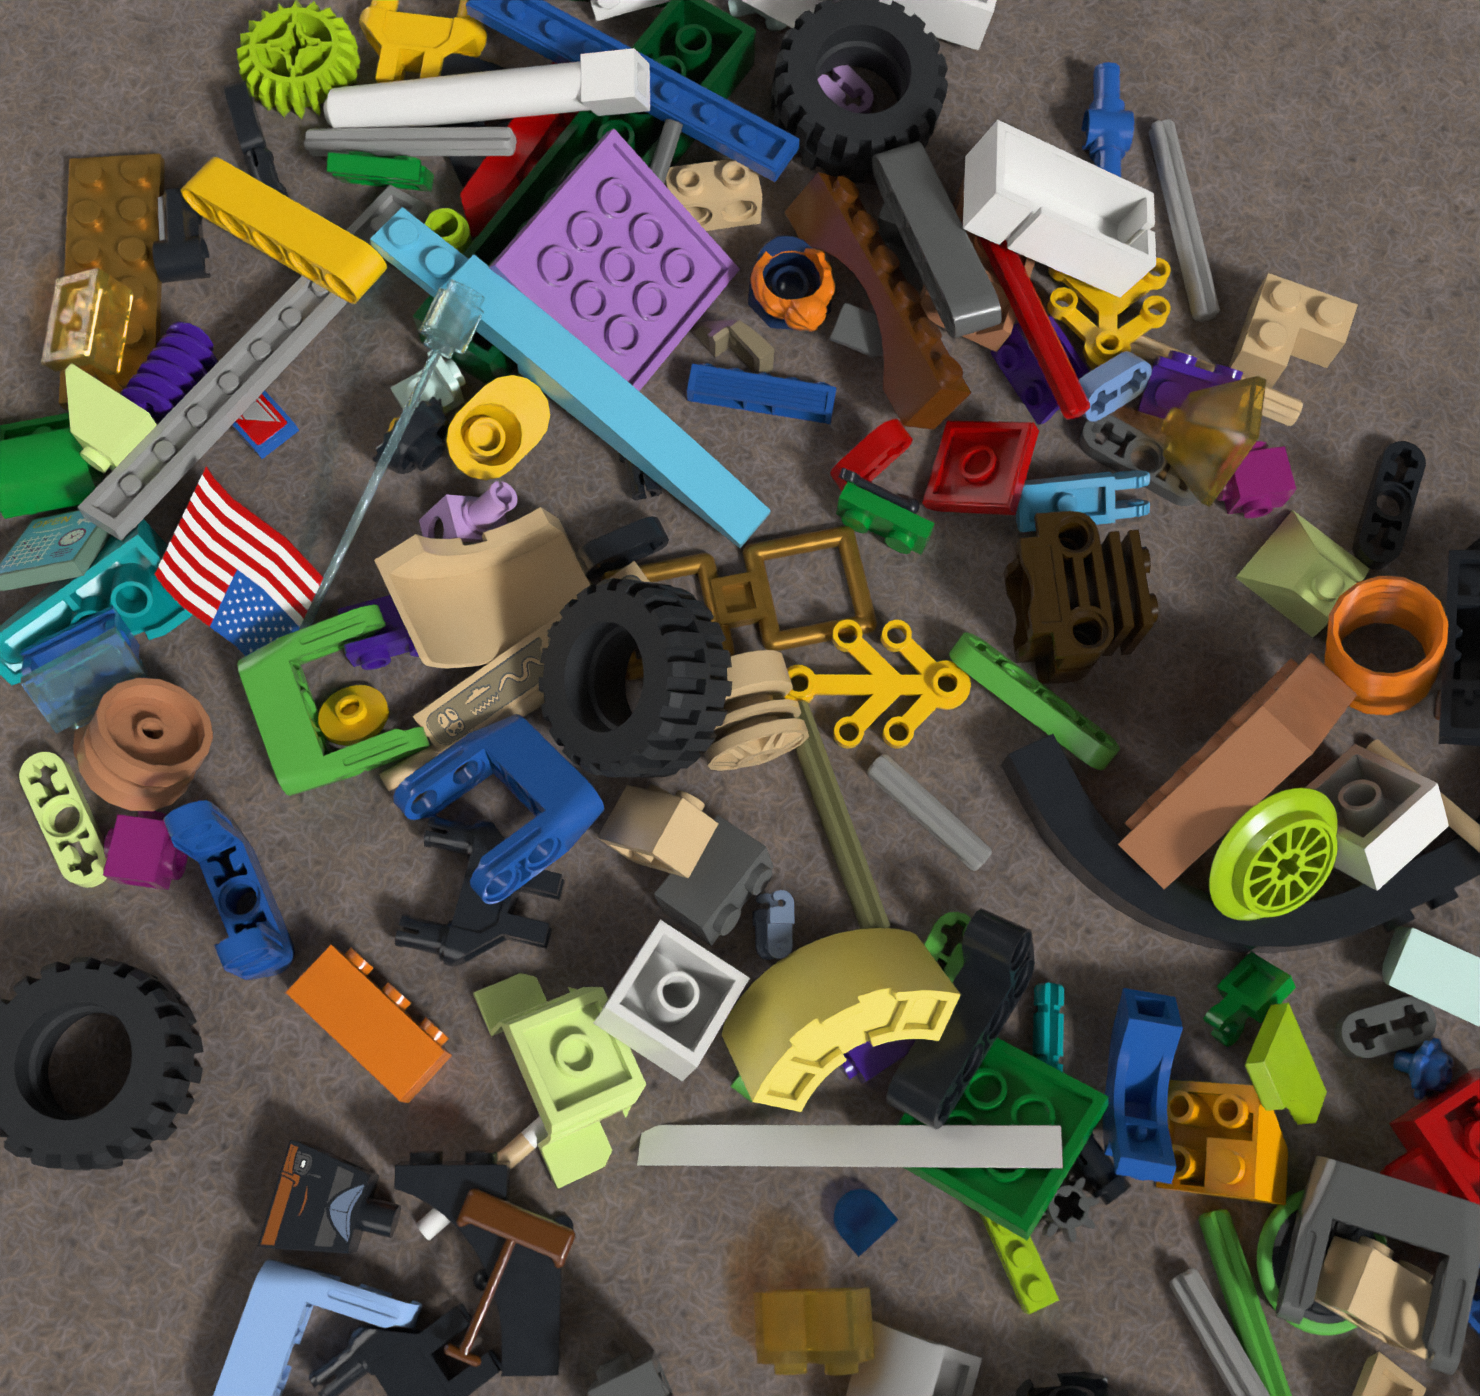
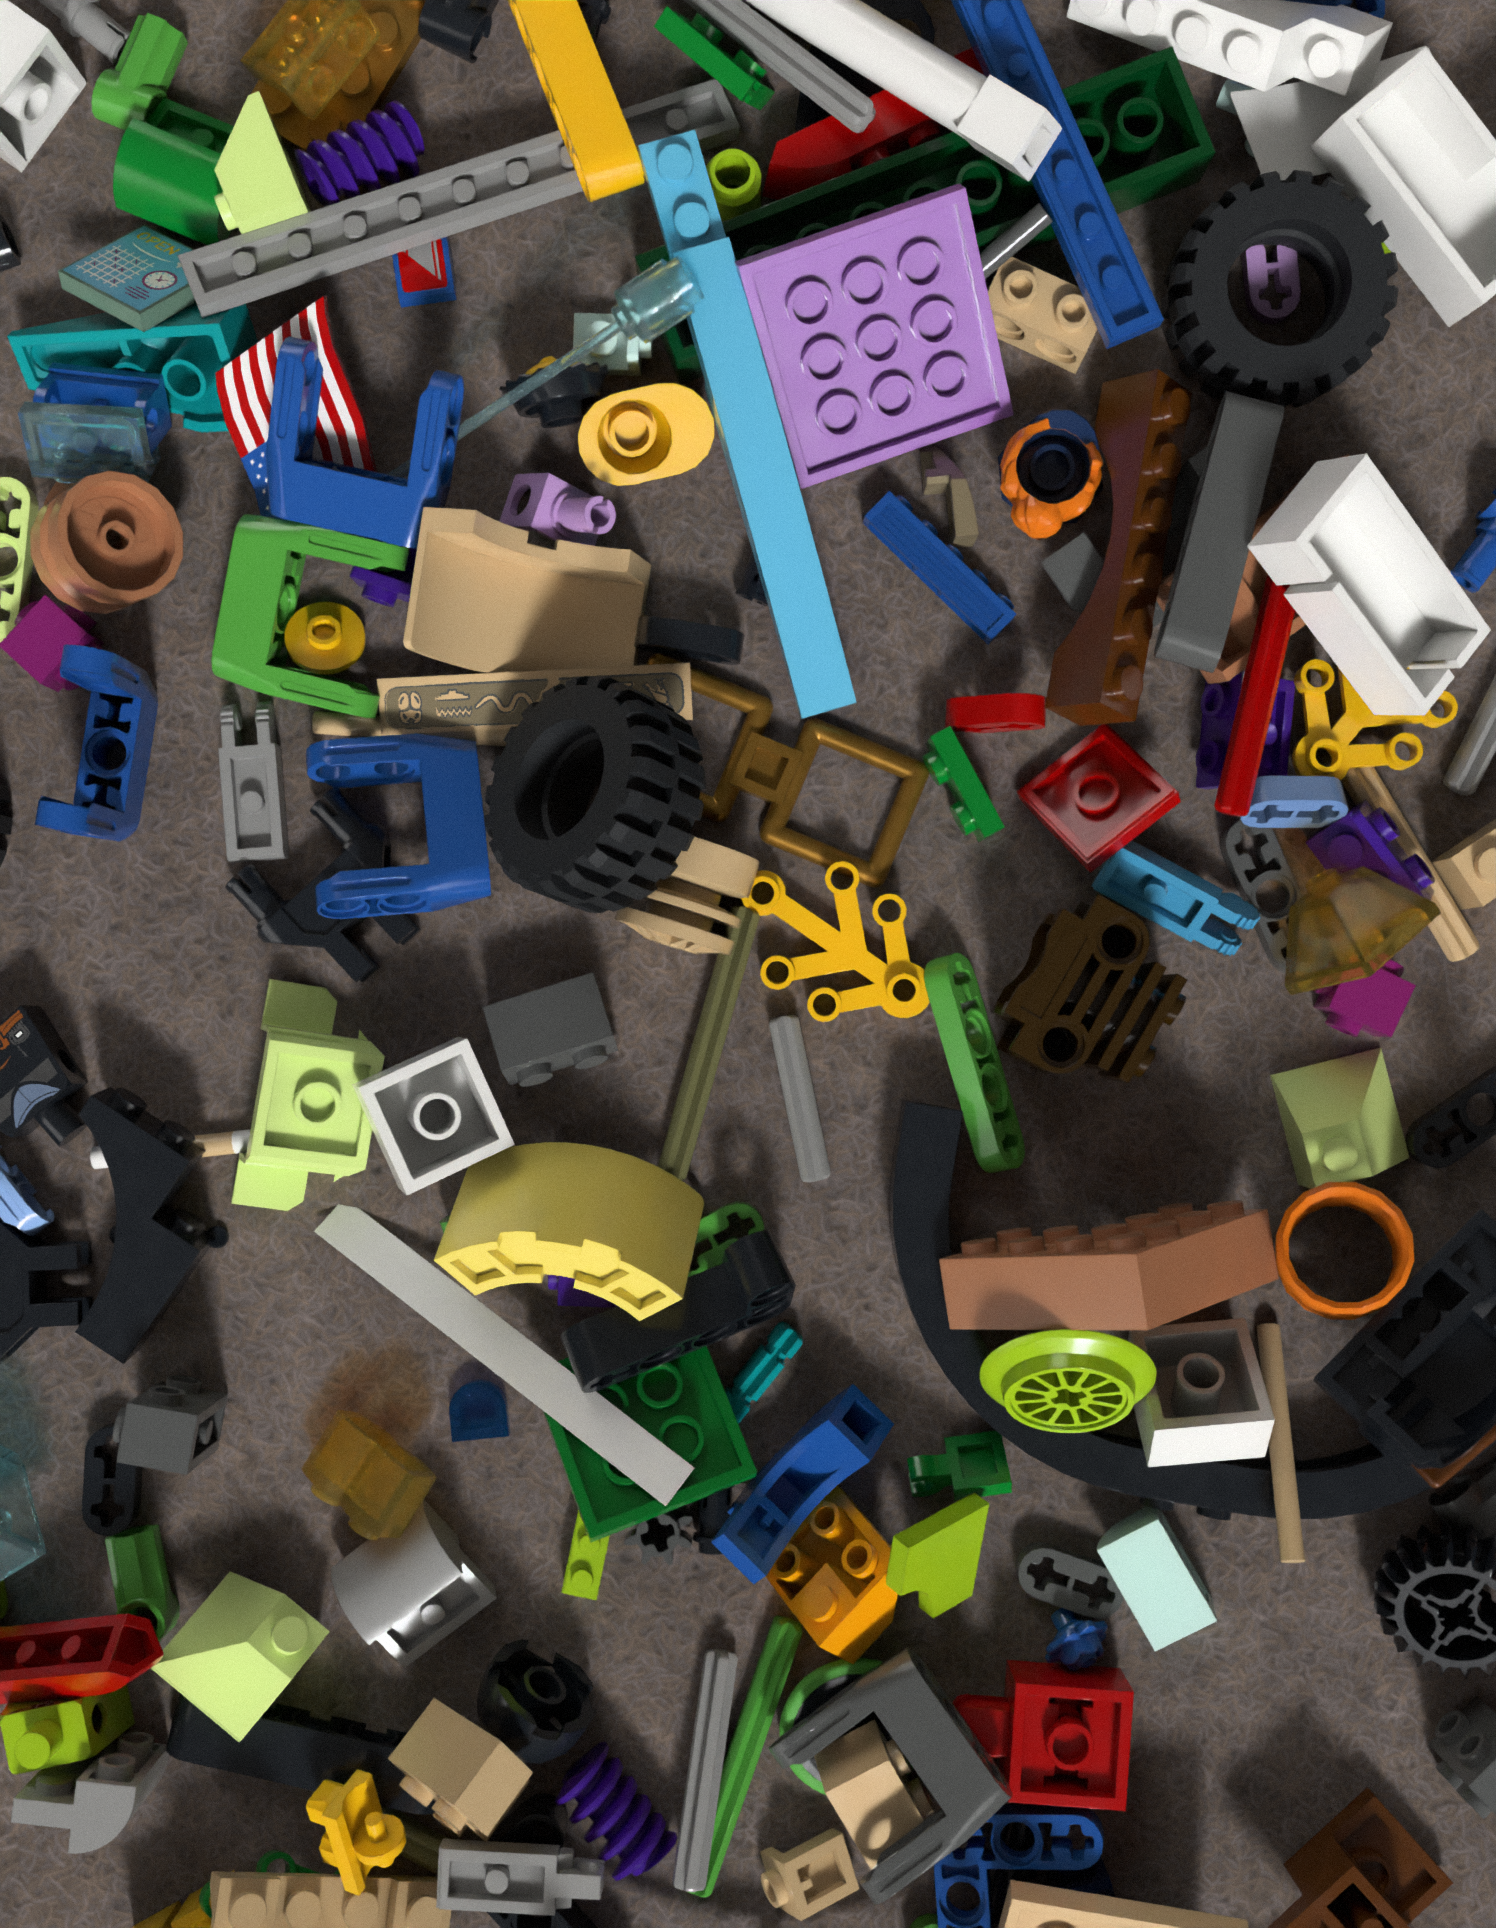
camera: 40 degrees right, 15 degrees up
orange brick [285,945,452,1103] -> none
reddish brown piece [444,1188,576,1367] -> none
tan brick [597,784,718,878] -> none
sand blue piece [752,890,795,960] -> none
black hinge [839,468,920,514] -> none
none -> light grey hinge [218,701,289,863]
none -> blue connector [266,336,464,549]

